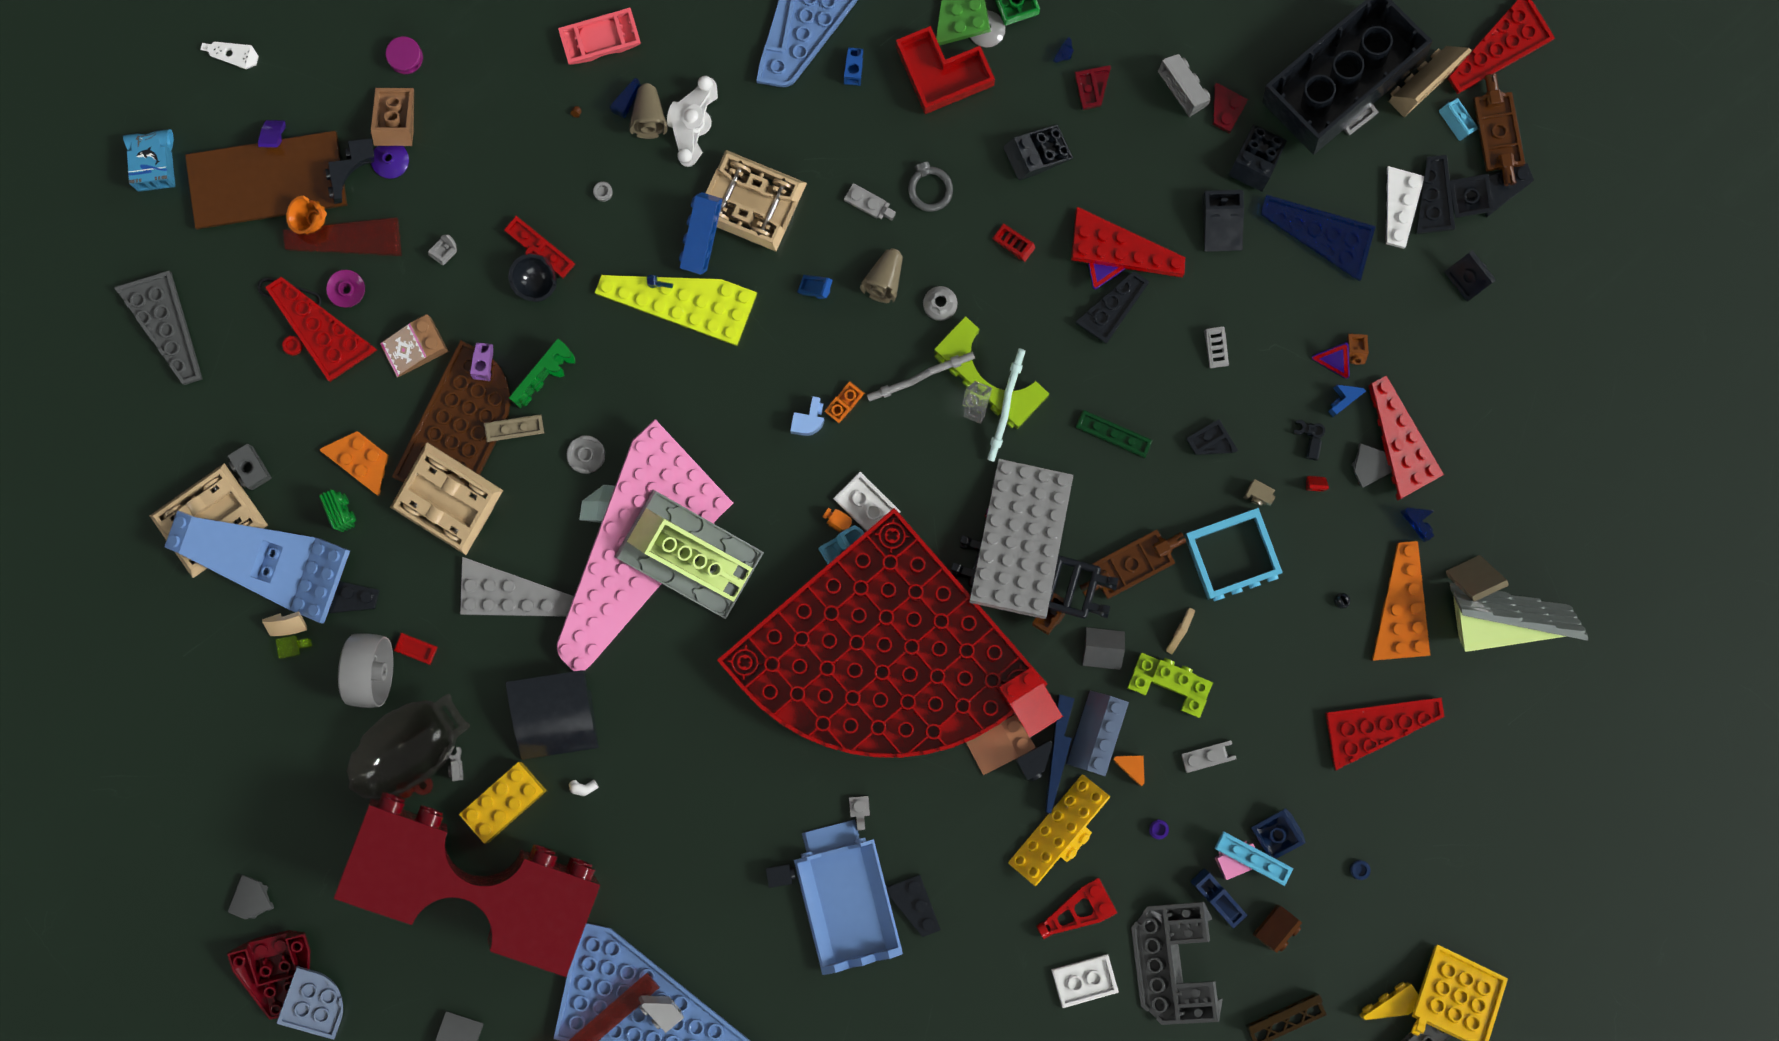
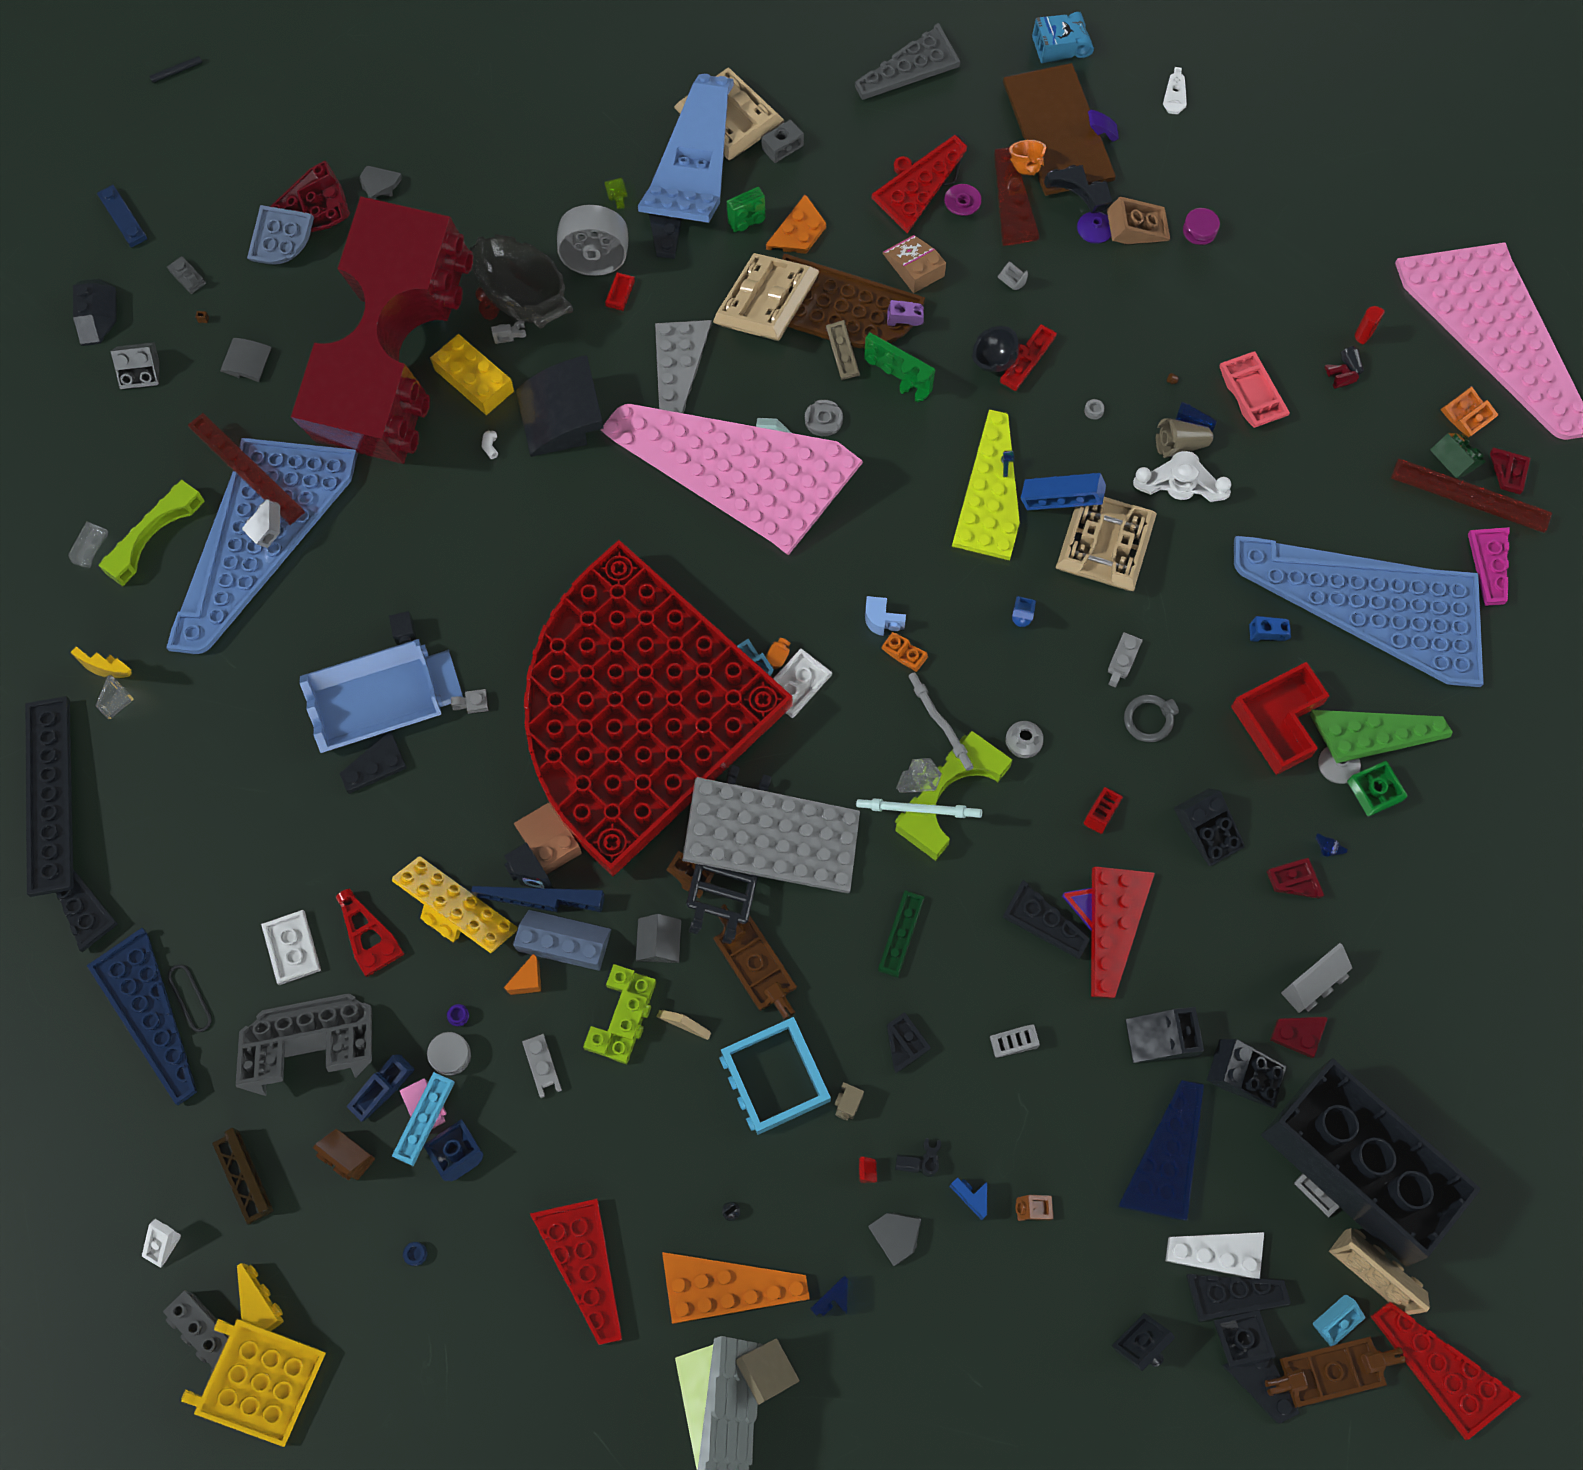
camera: 90 degrees right, 15 degrees down
tan slope [262,611,307,636] -> none
piece [615,490,764,619] -> none
dark tan cone [860,248,903,303] -> none
slope [998,666,1063,738] -> none
piece [1312,342,1350,379] -> none
wing [1369,376,1444,501] -> none
none -> light grey head [427,1032,471,1076]

